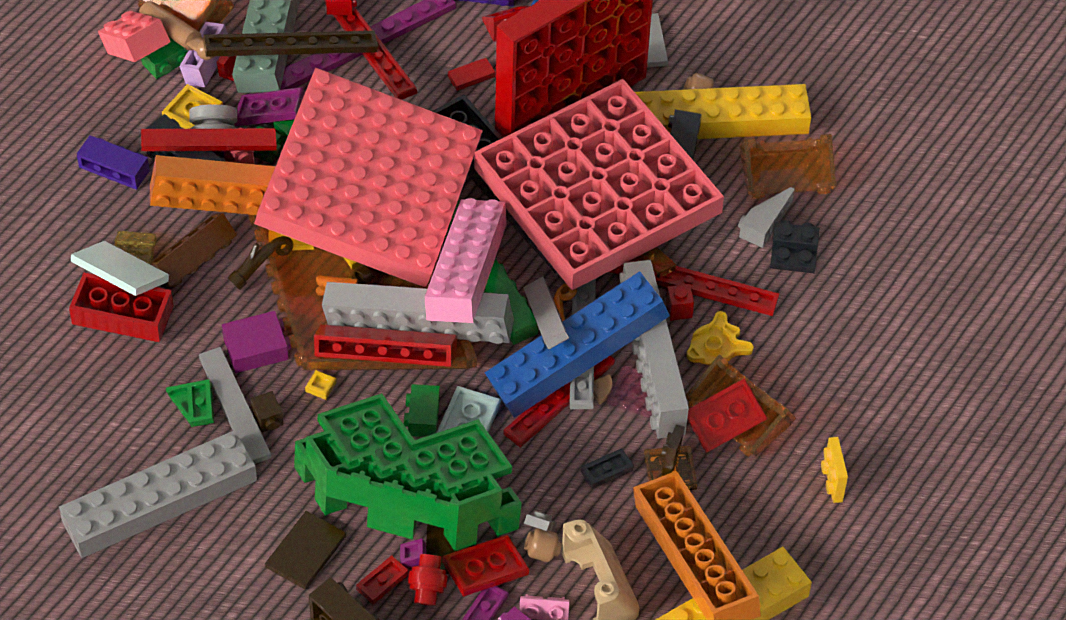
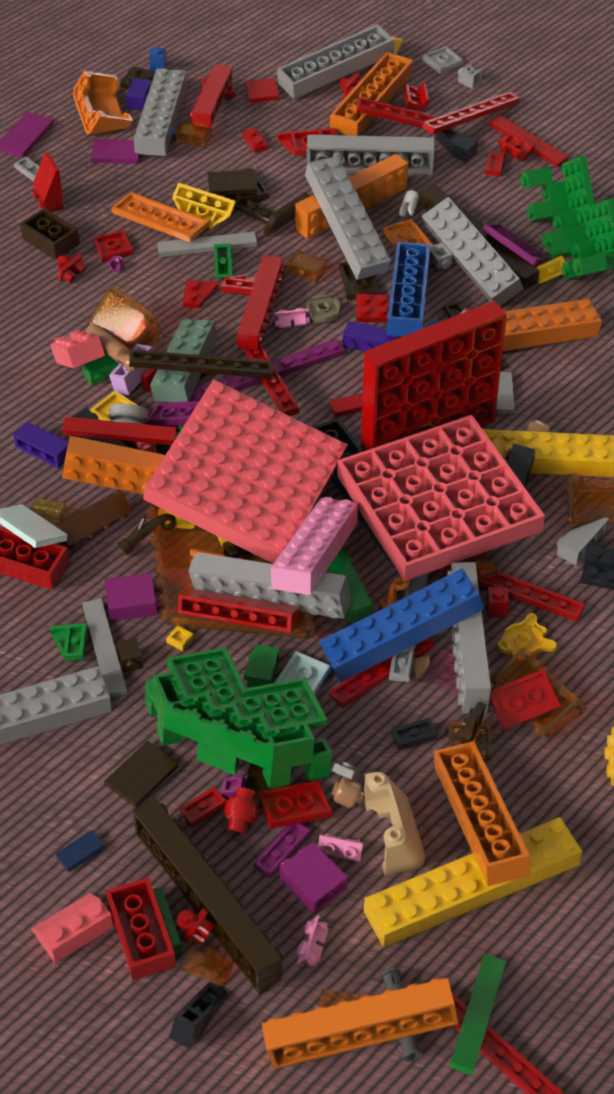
camera: 10 degrees right, 5 degrees down
light grey tile [523,276,569,349] -> none

